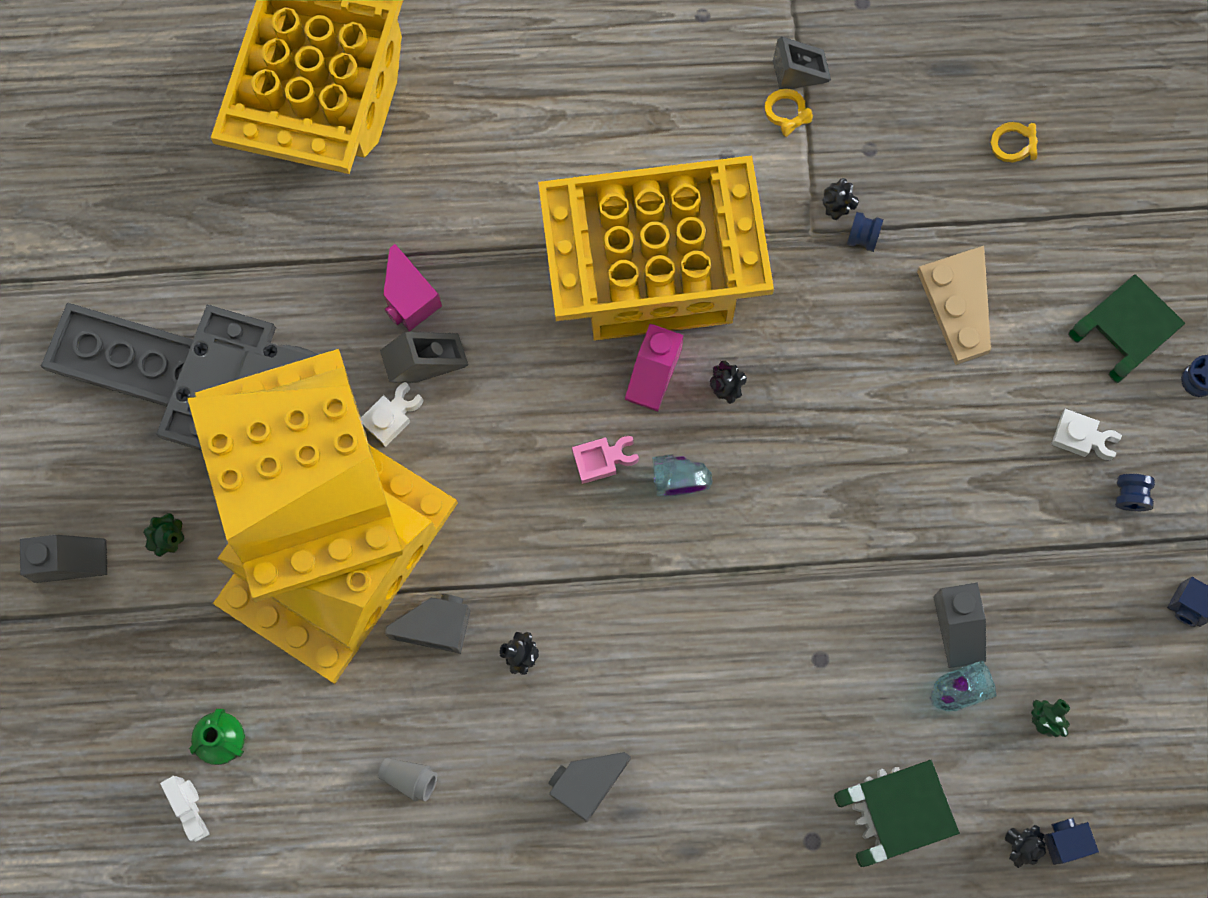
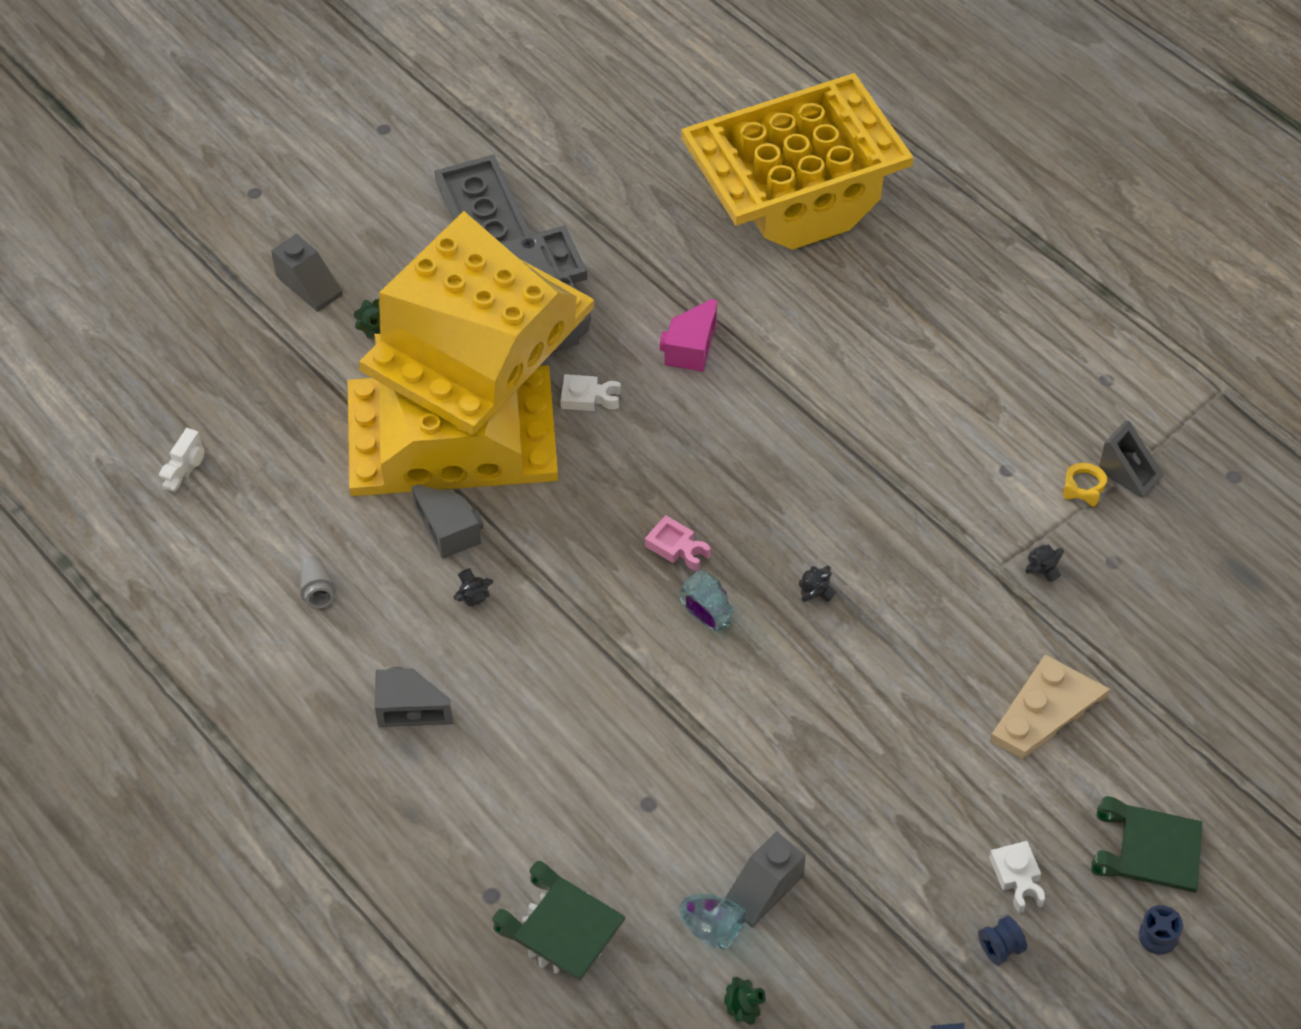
camera: 50 degrees right, 20 degrees down
green piece [189,709,245,765] -> none
dark grey slope [380,332,468,383] -> none
yellow wedge [538,155,774,341] -> none
dark pink slope [625,324,684,412] -> none
dark blue wheel [847,212,884,252] -> none
yellow piece [991,122,1038,163] -> none

